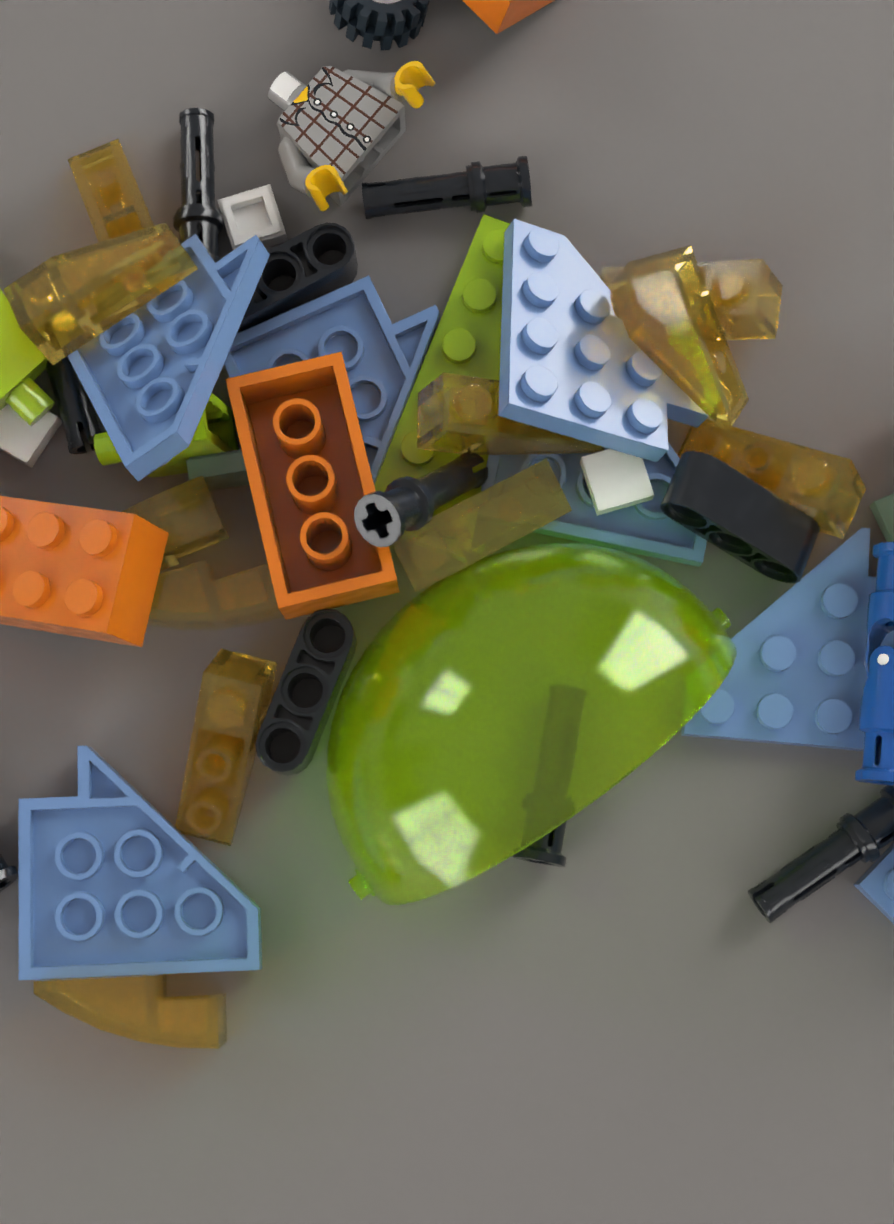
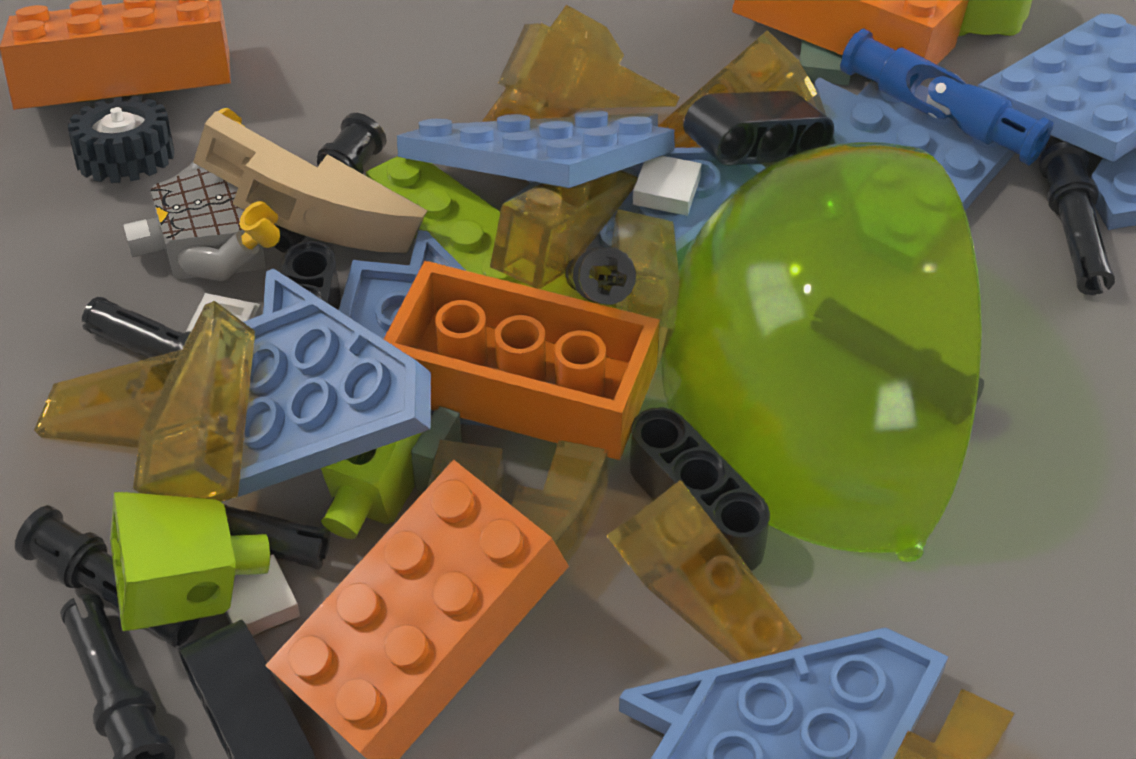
camera: 60 degrees left, 30 degrees down
none -> tan slope [193,111,428,253]

